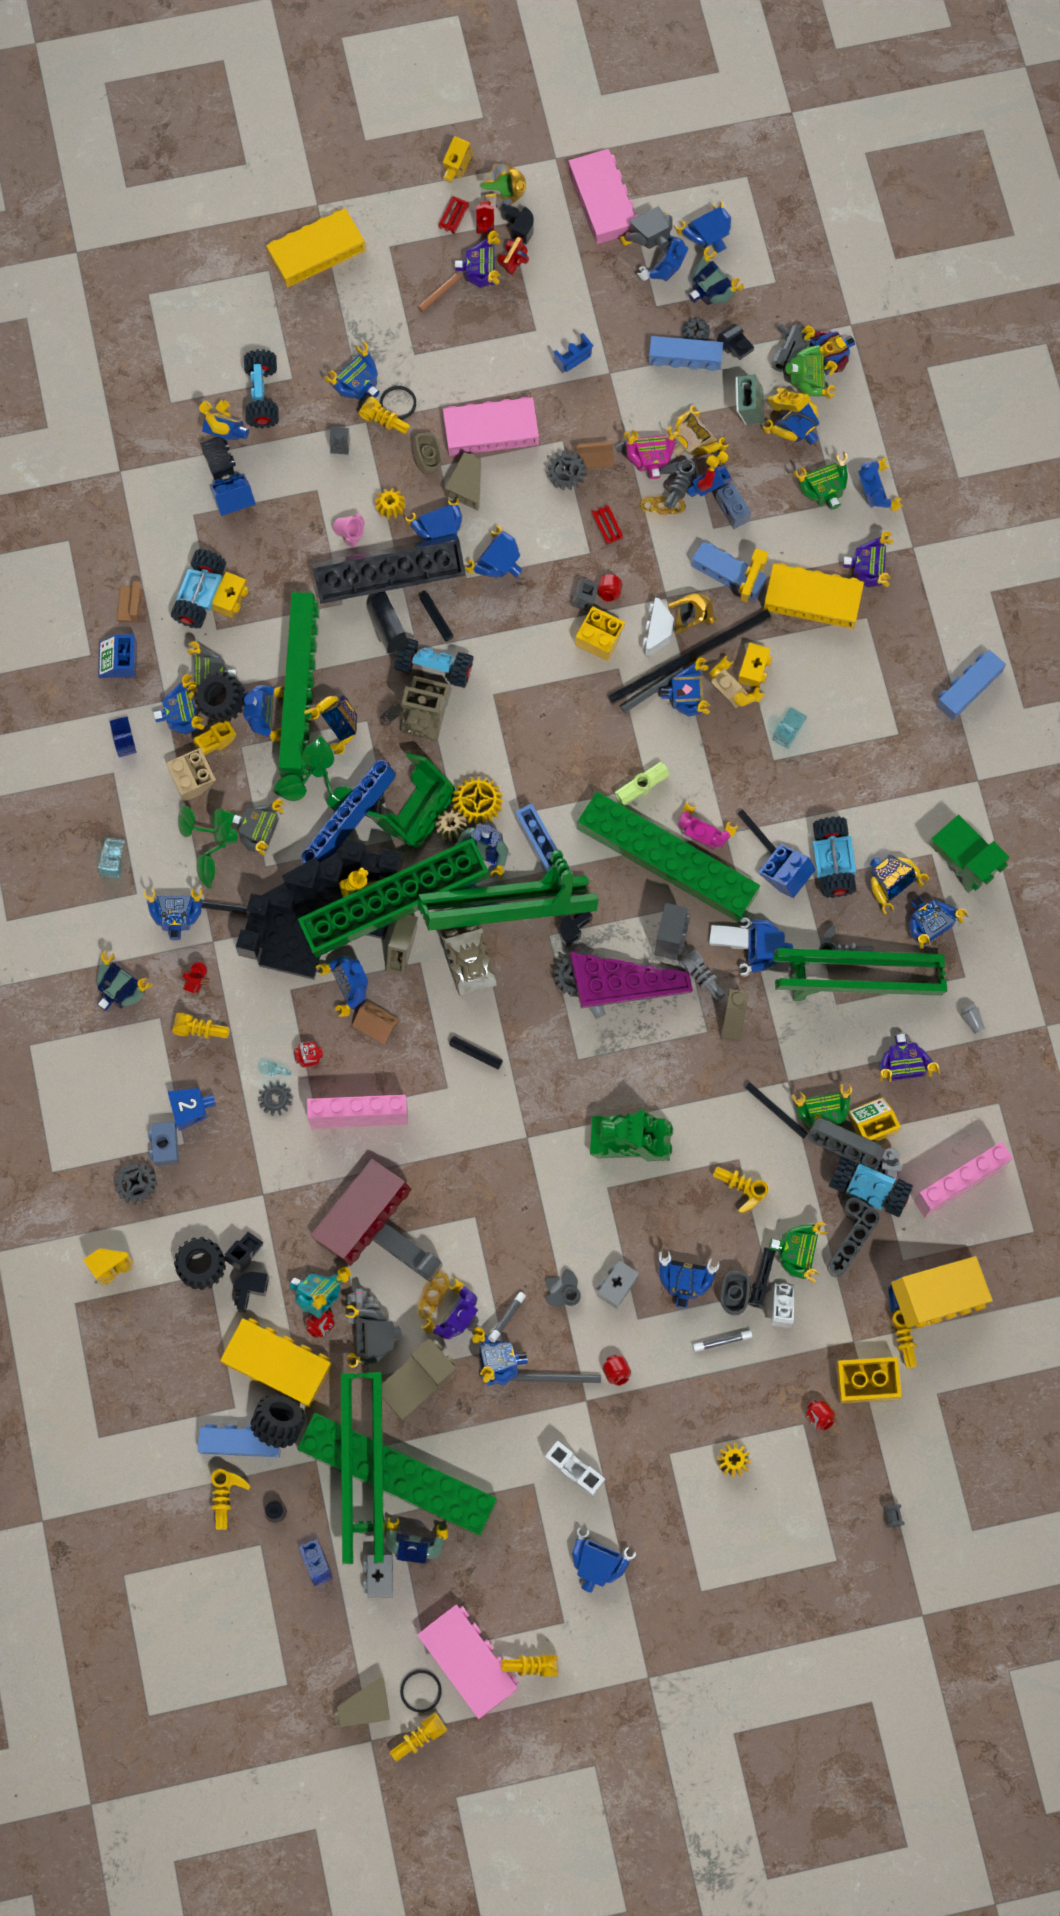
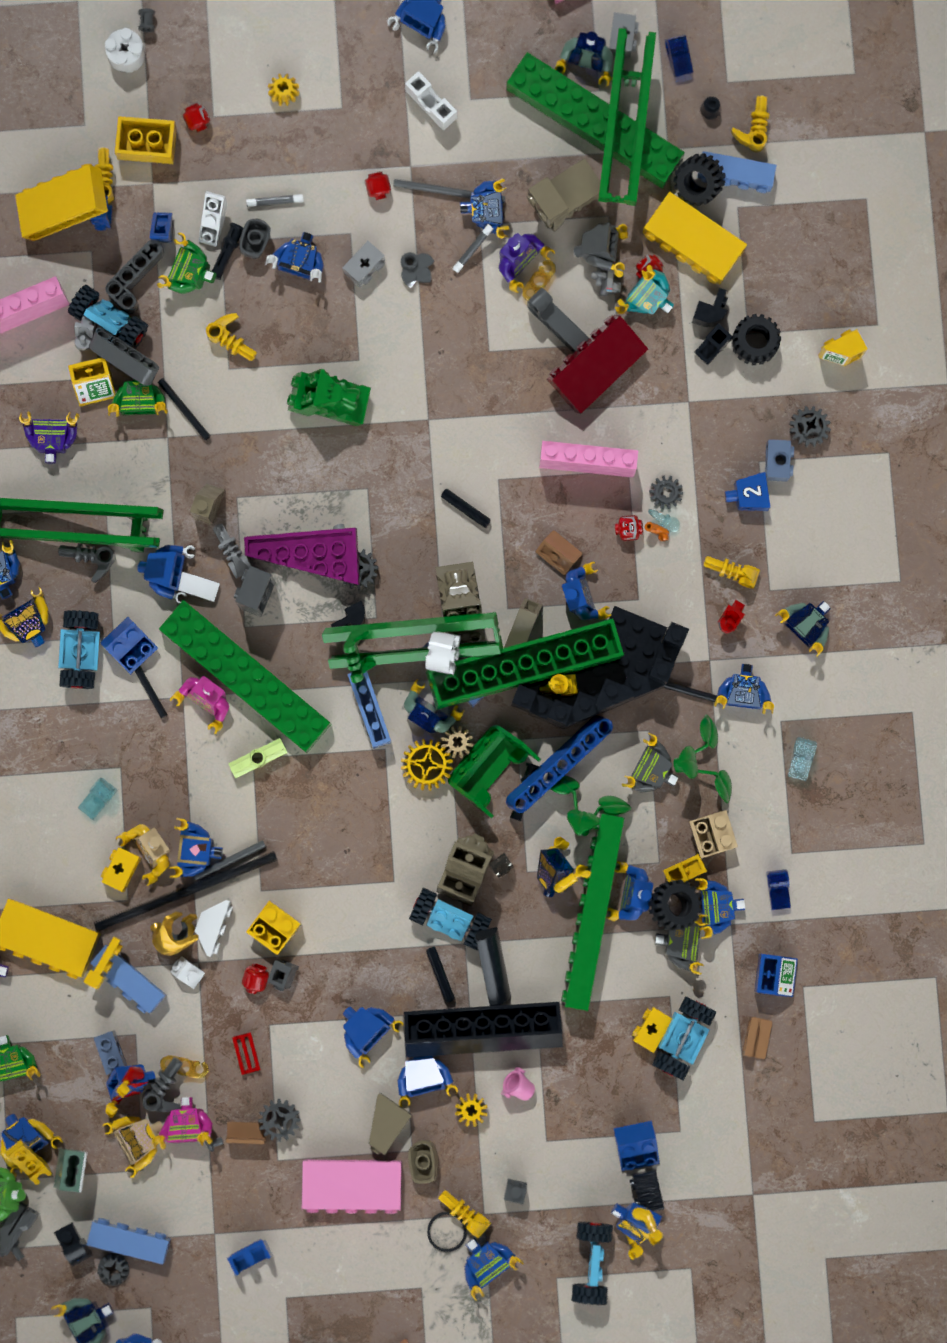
camera: 175 degrees left, 10 degrees up
none -> white brick [105,28,145,73]
none -> blue slope [150,212,173,243]
none -> white bracket [171,956,205,989]
none -> white brick [426,632,461,675]
none -> orange arm [645,522,670,541]

